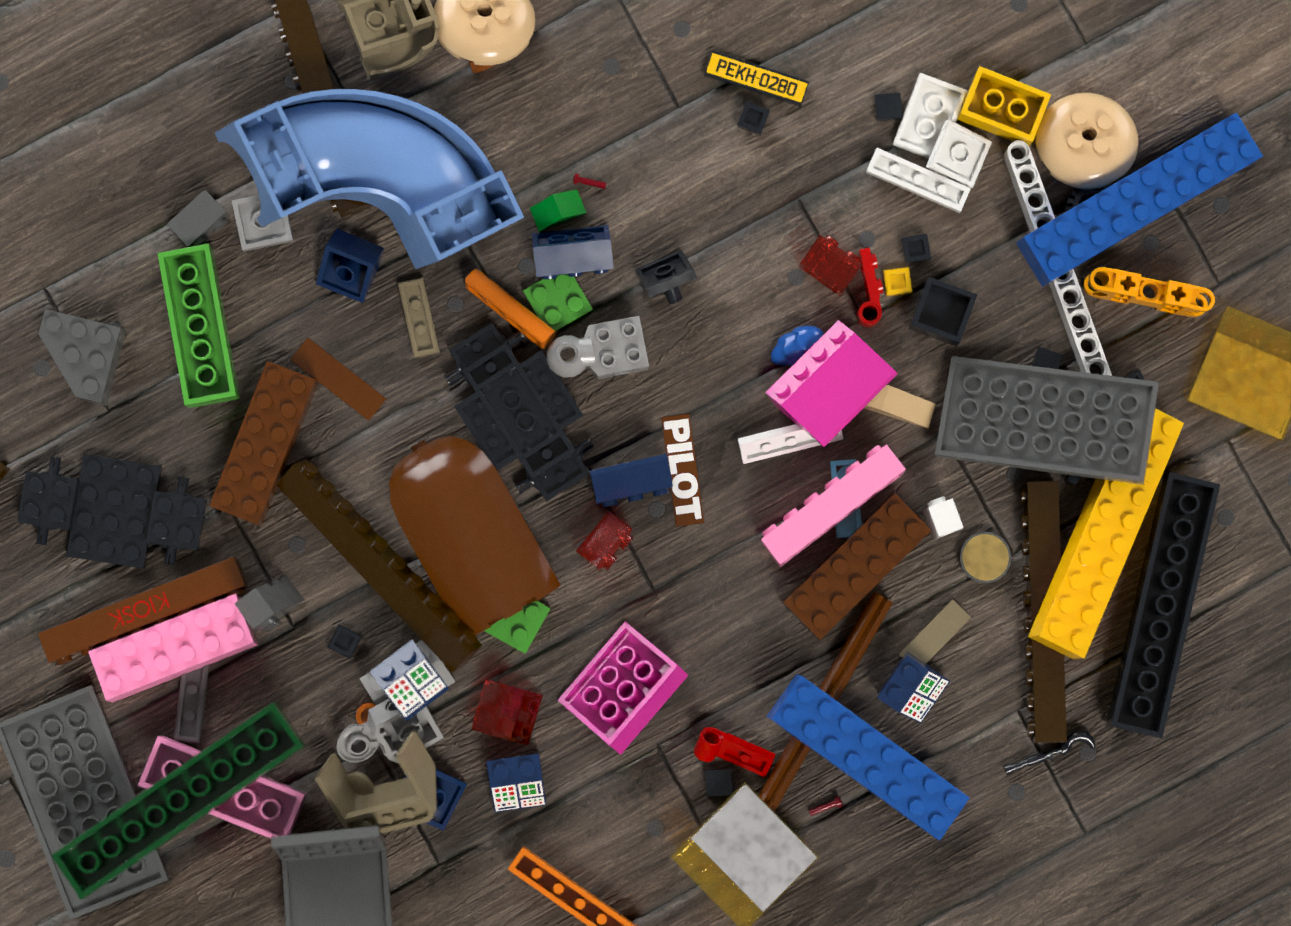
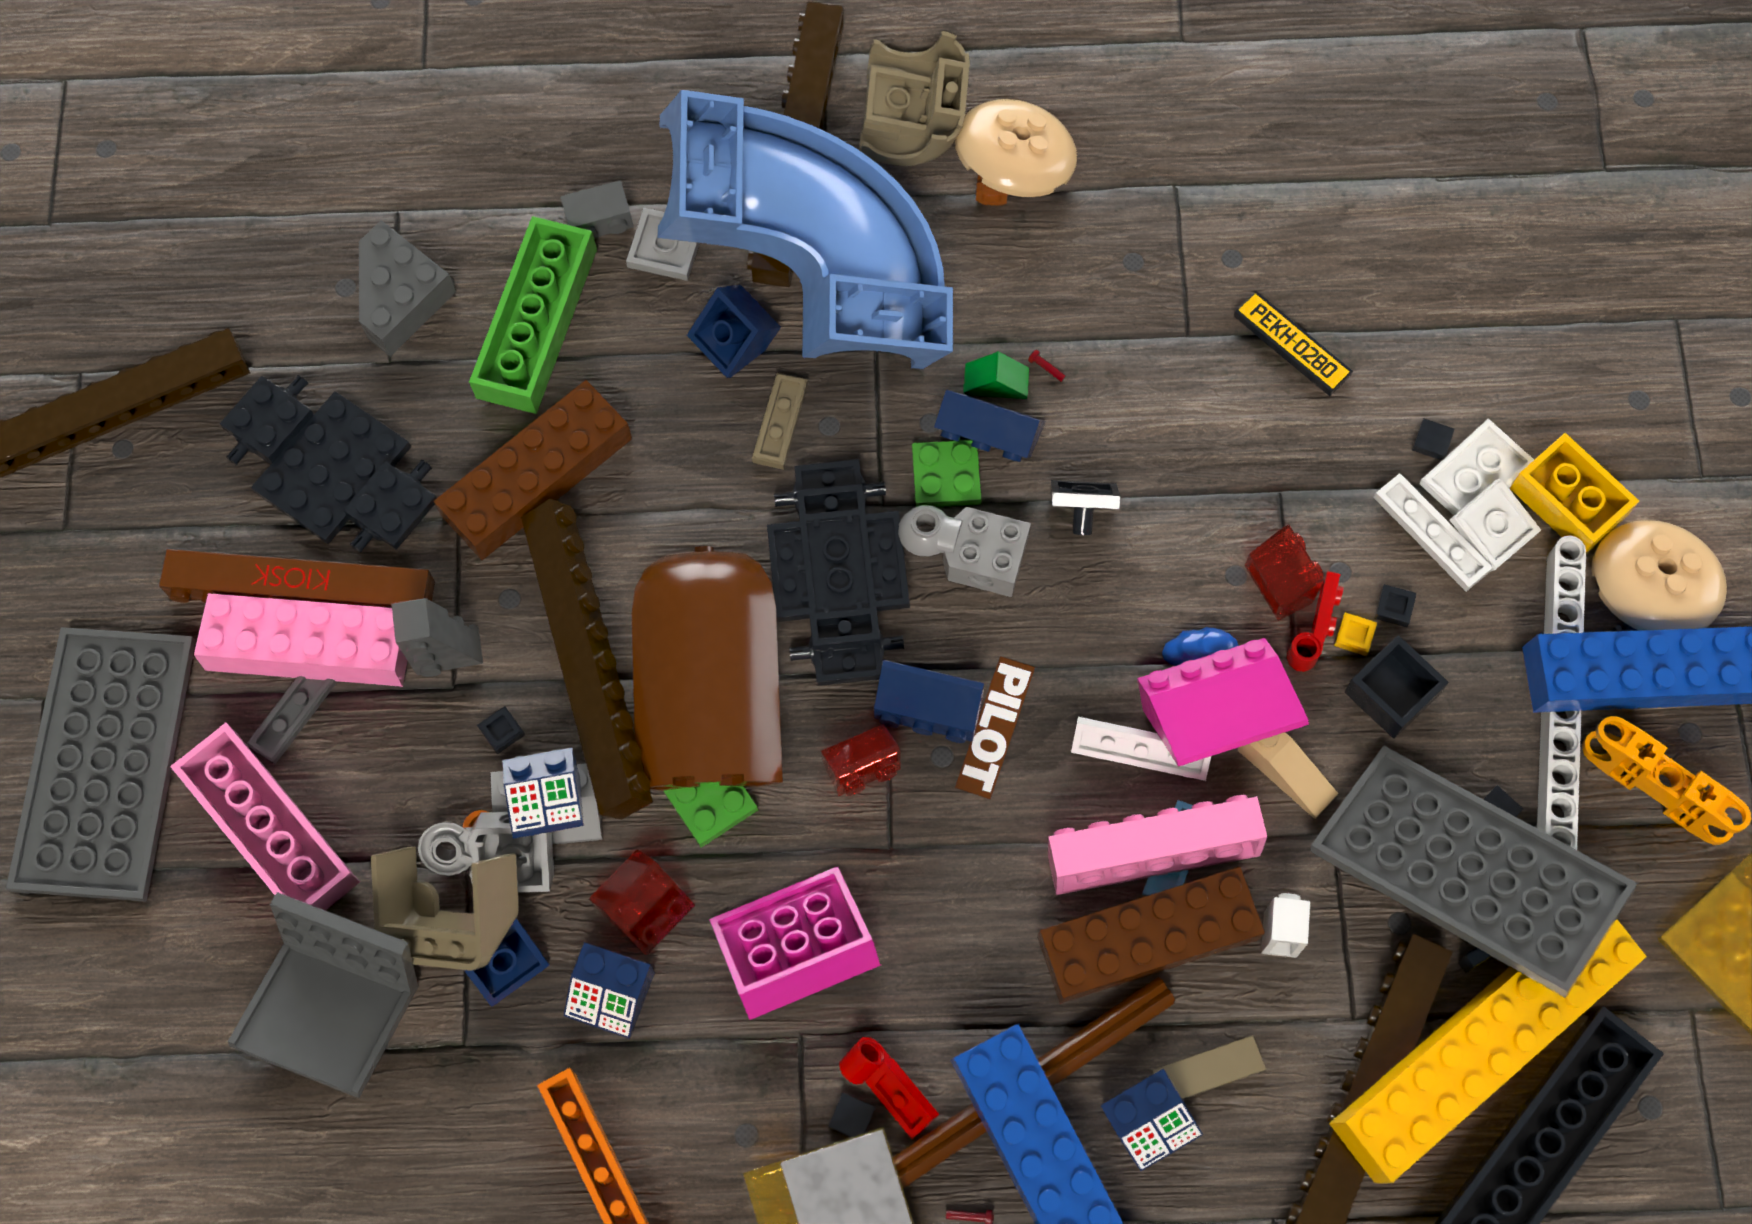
camera: 35 degrees right, 15 degrees down
dark green brick [51,702,306,900] -> none
reddish brown sticker [290,338,386,421] -> none
orange brick [465,268,556,350] -> none
black plate [737,101,770,136] -> none
pearl gold tile [959,532,1011,584] -> none

